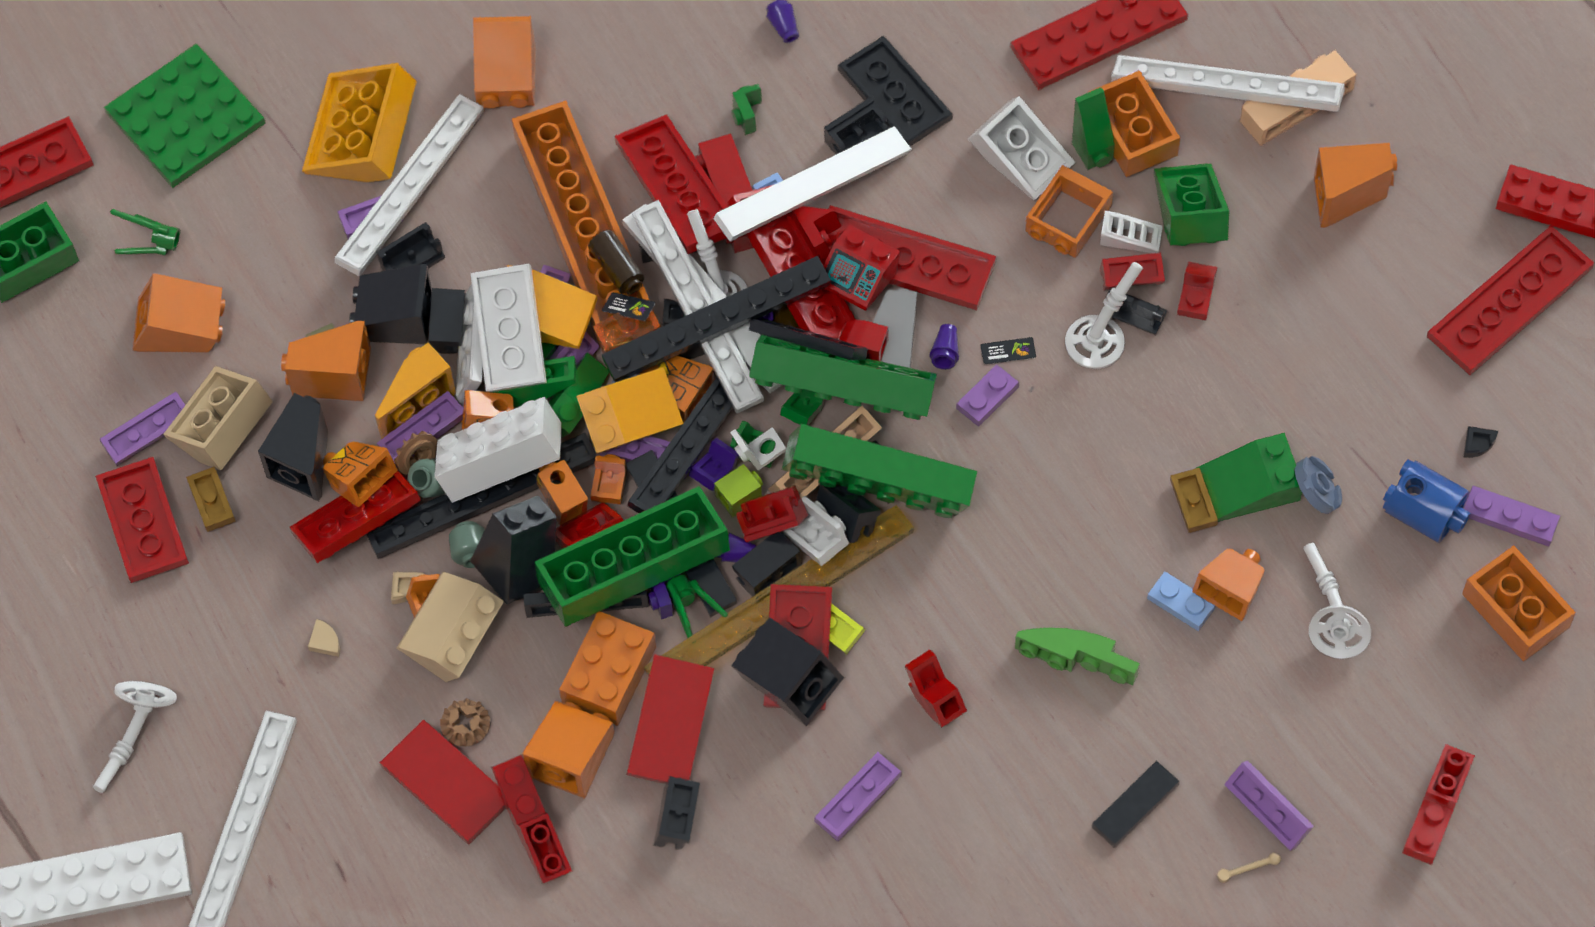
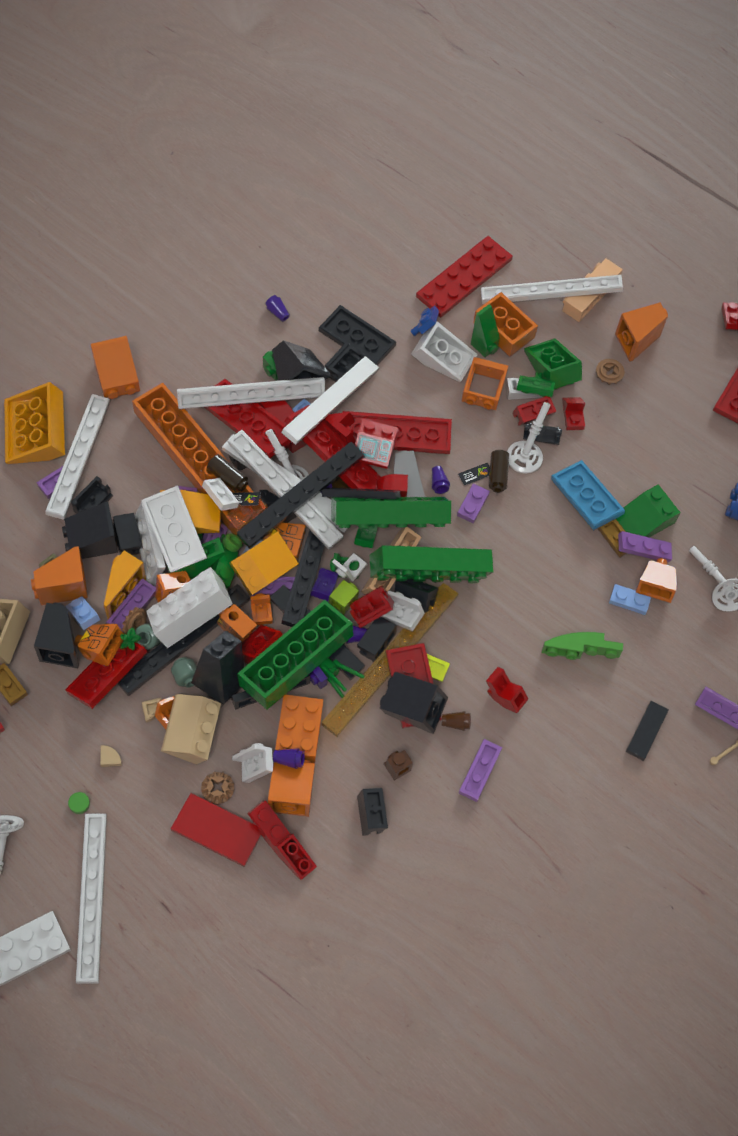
camera: 25 degrees left, 0 degrees up
red tile [626,654,715,784] -> none
sand blue tile [1295,456,1342,514] -> none
none -> light blue plate [66,596,100,630]
none -> bright green tile [68,792,90,814]
none -> green plant [120,627,141,650]
none -> white tile [177,377,325,409]
none -> white plate [202,478,239,511]
none -> bright green tile [222,533,242,552]
none -> white bracket [232,743,273,783]
none -> black slope [272,340,330,381]
none -> dark purple cone [273,748,305,769]
none -> reddish brown brick [384,750,413,781]
none -> blue plate [411,306,439,336]
none -> reddish brown cone [442,711,471,731]
none -> dark brown brick [489,450,509,493]
none -> green plate [517,372,556,397]
none -> dark azure tile [551,460,625,530]
none -> medium nougat gear [596,359,625,385]
none -> medium lavender plate [618,531,672,562]

